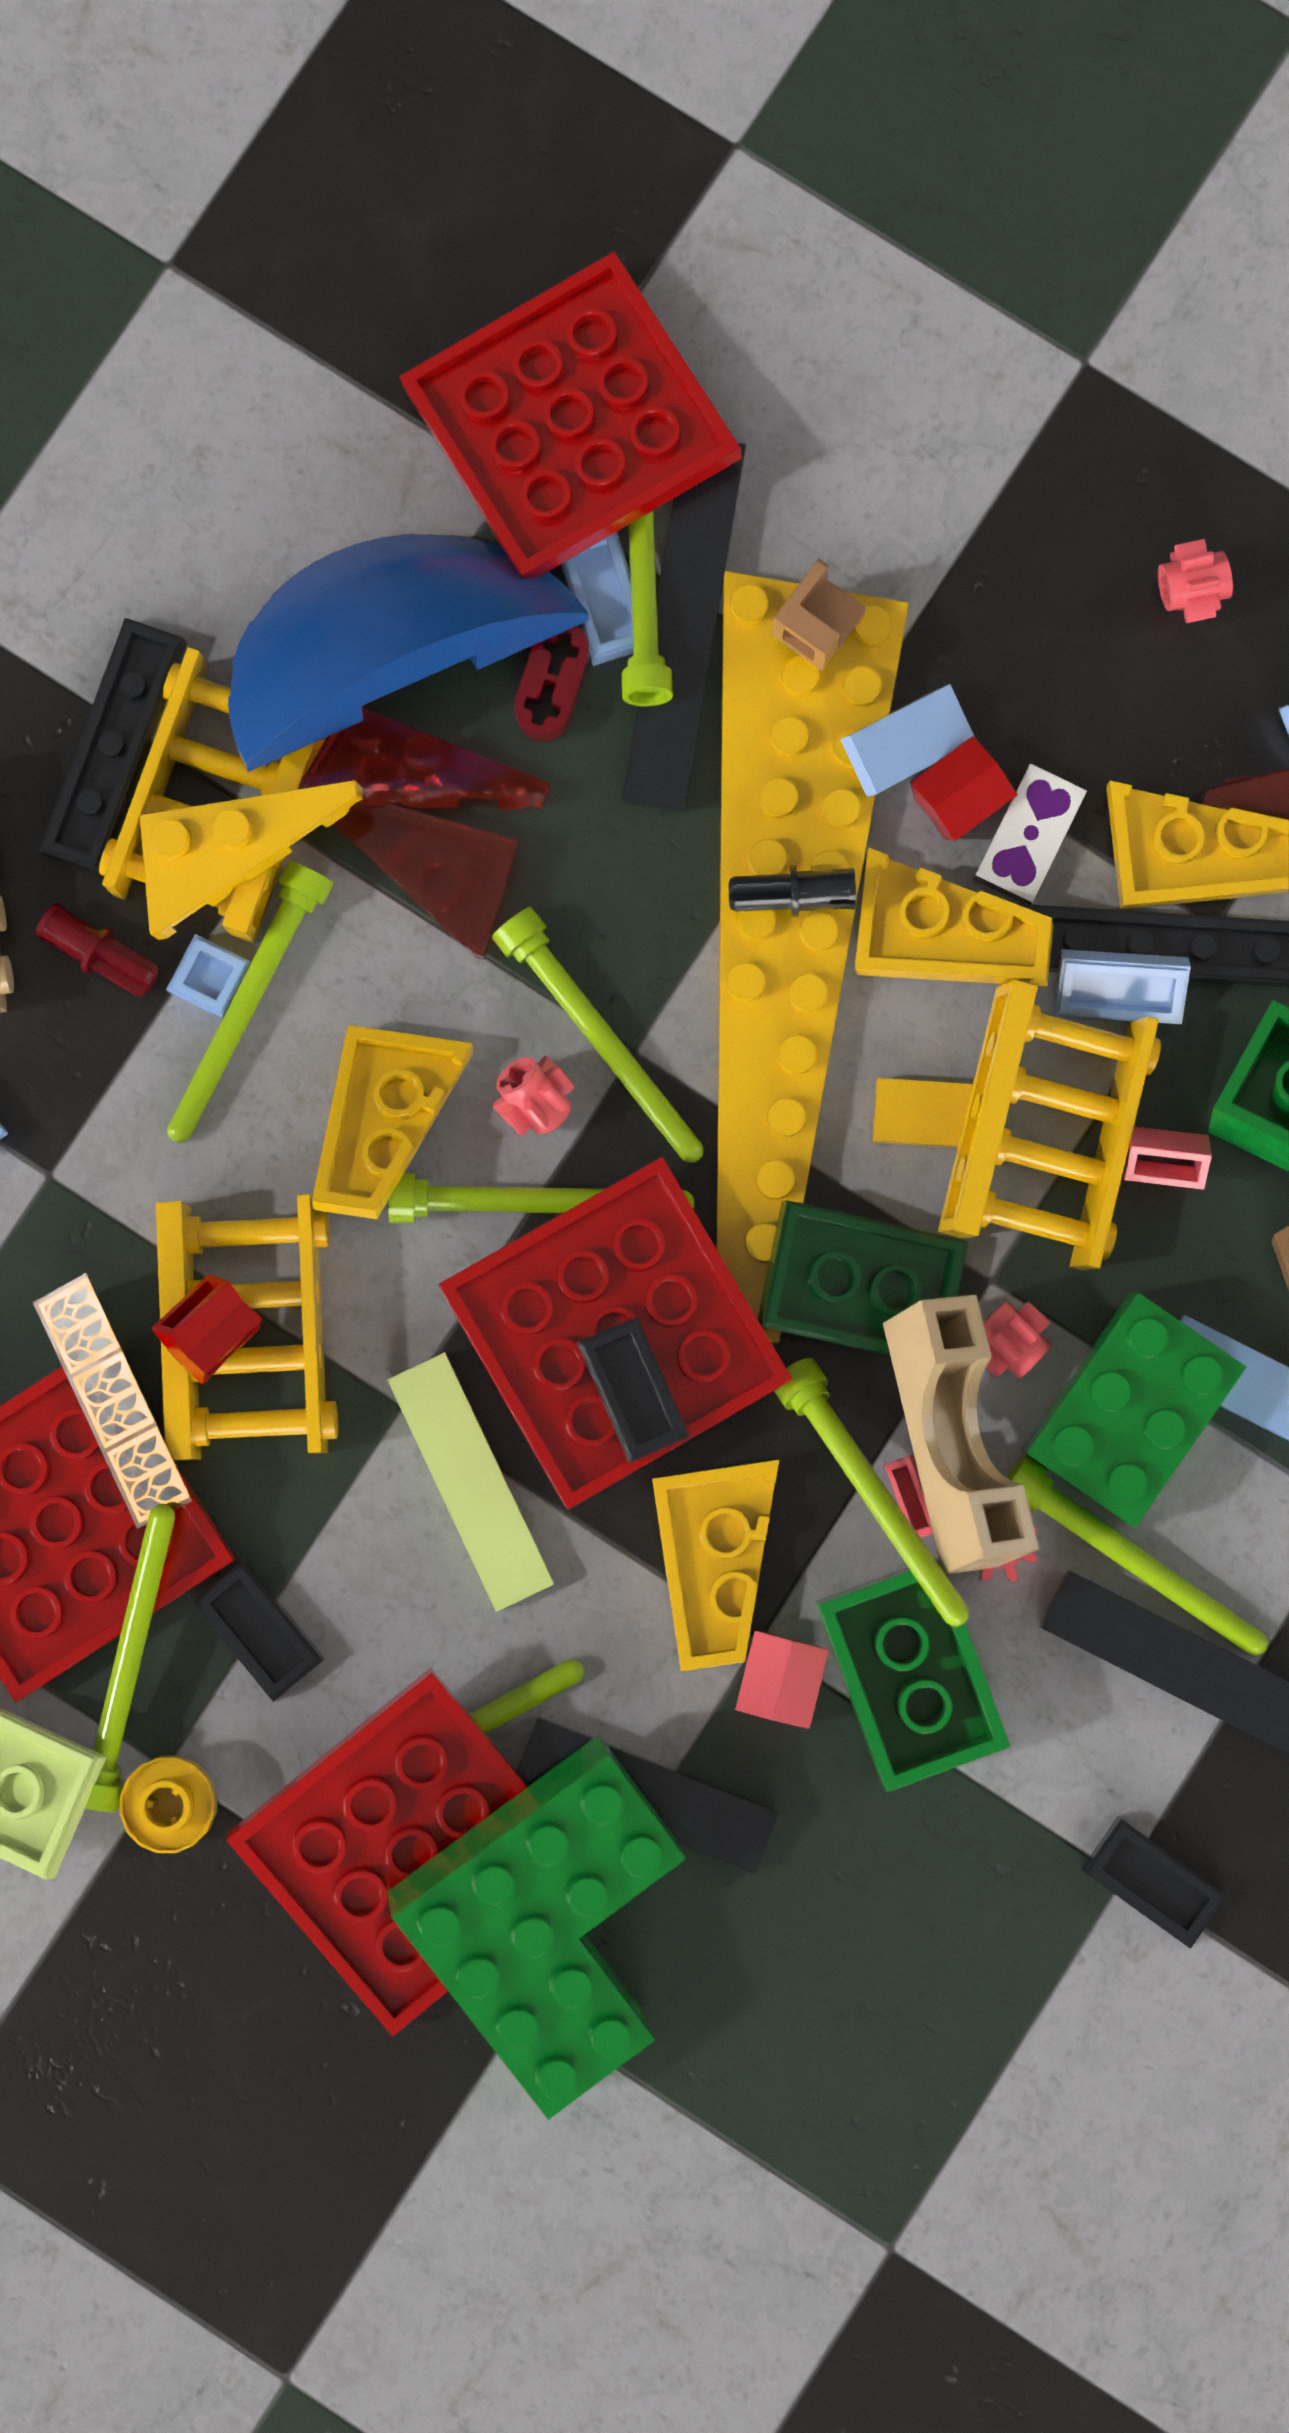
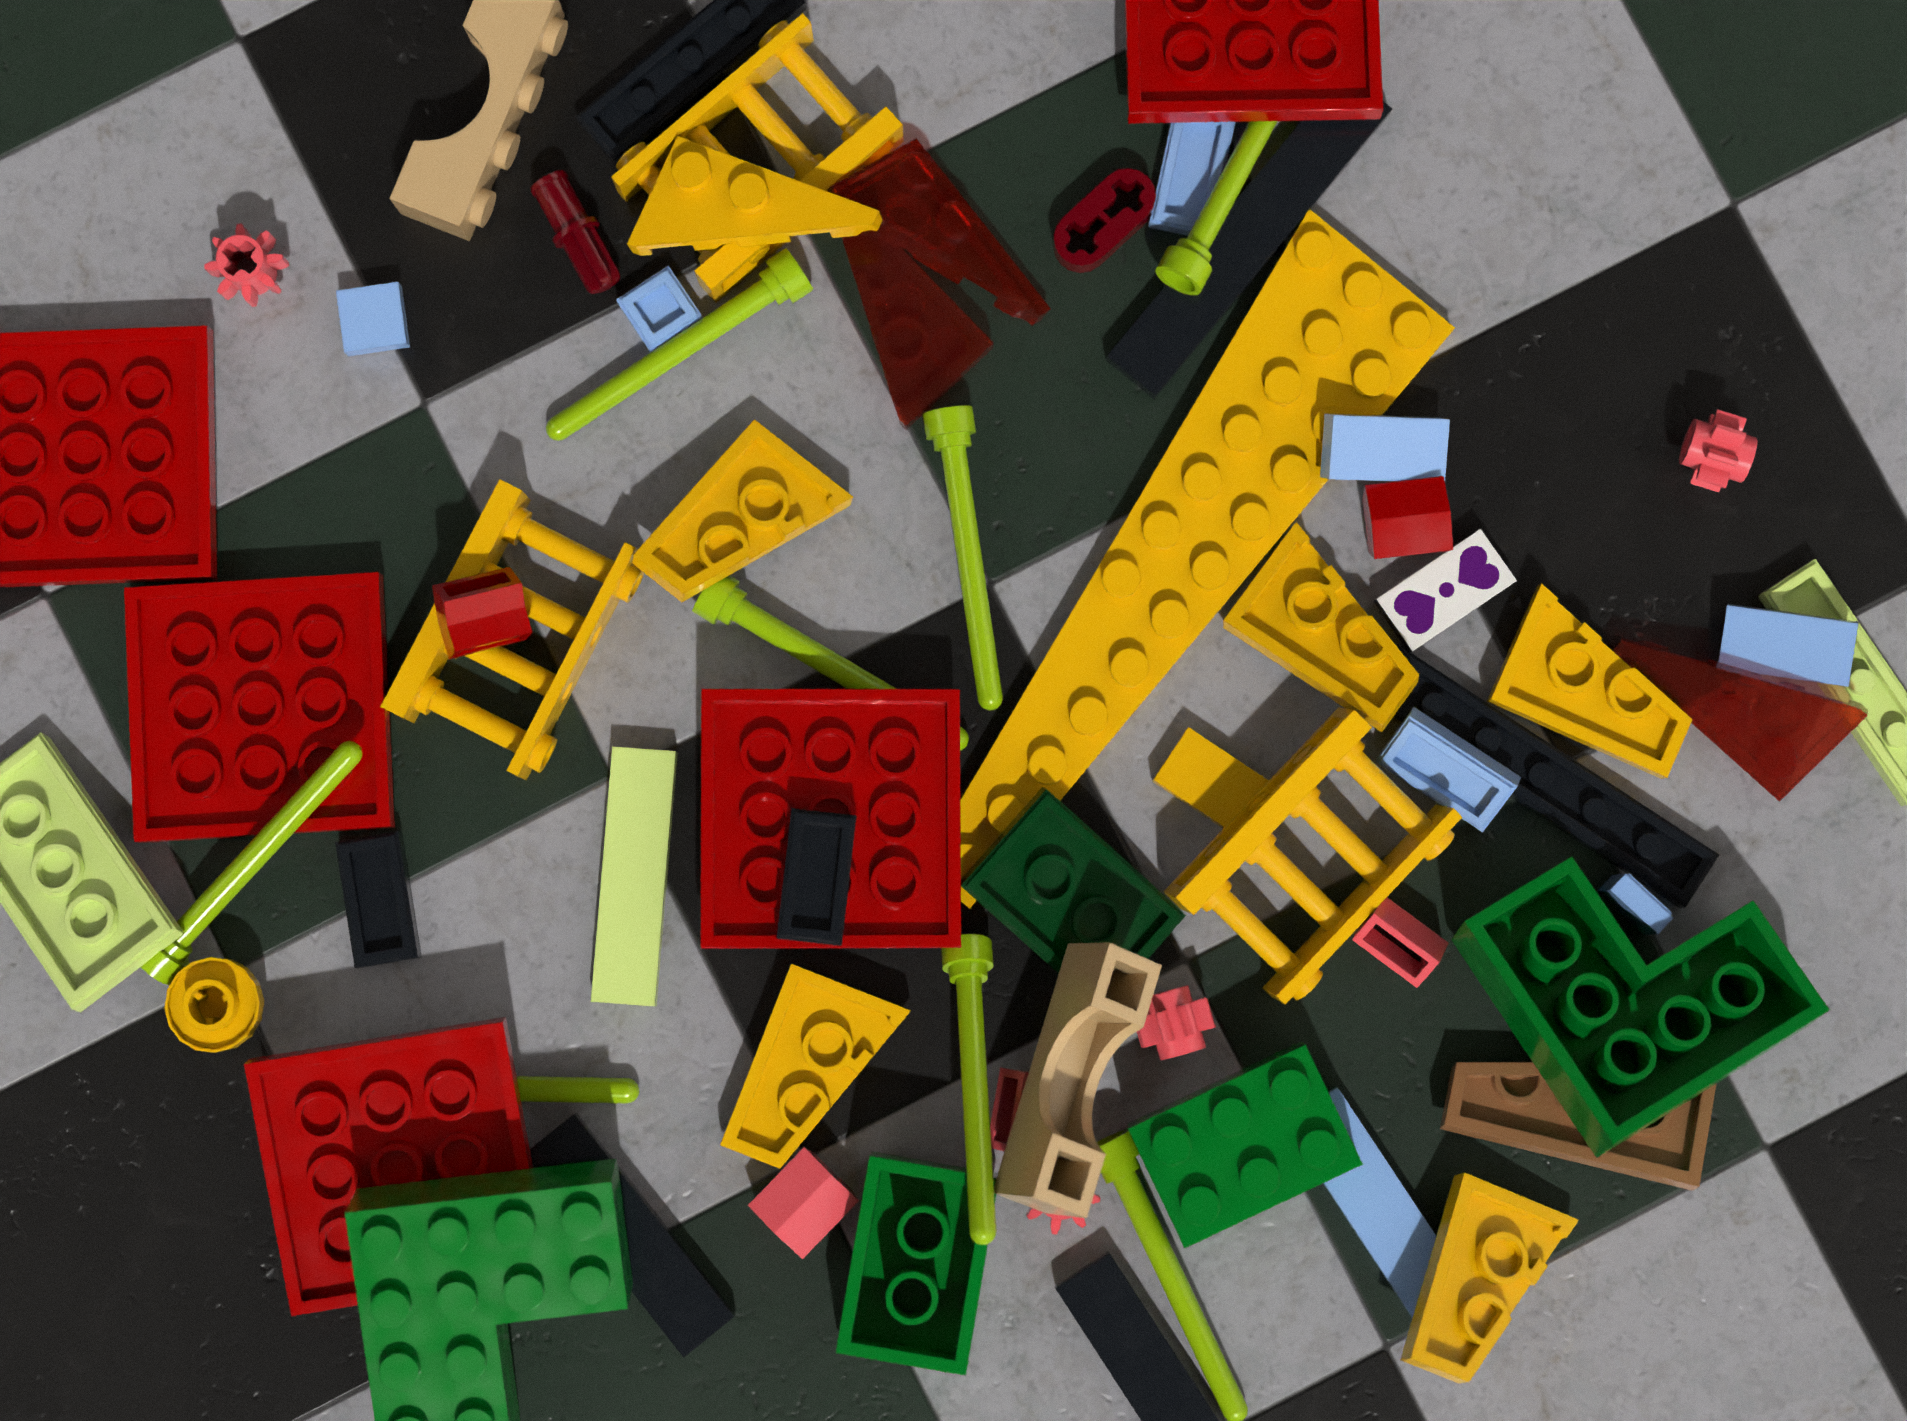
camera: 25 degrees right, 0 degrees up
sticker [33,1273,192,1529] -> none
blue brick [228,534,589,772] -> none
coral gear [492,1056,575,1136] -> none
black axle [728,866,856,917] -> none
medium nougat panel [772,558,865,672] -> none

